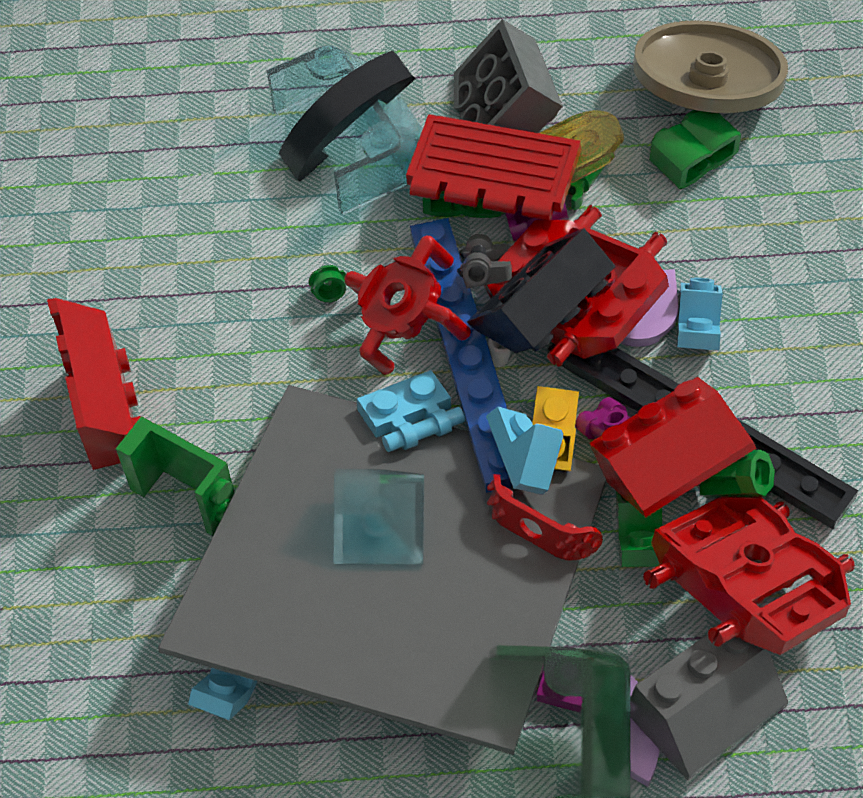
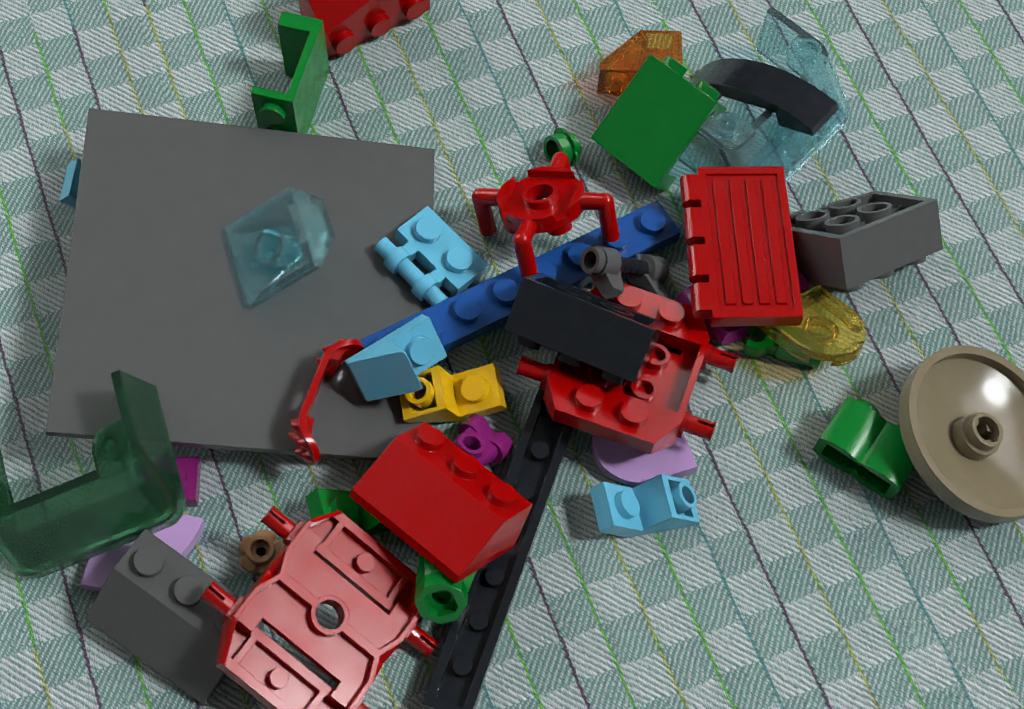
camera: 65 degrees right, 5 degrees up
none -> medium nougat plate [238,530,284,576]
none -> green panel [591,54,727,191]
none -> clear orange slope [597,30,683,96]

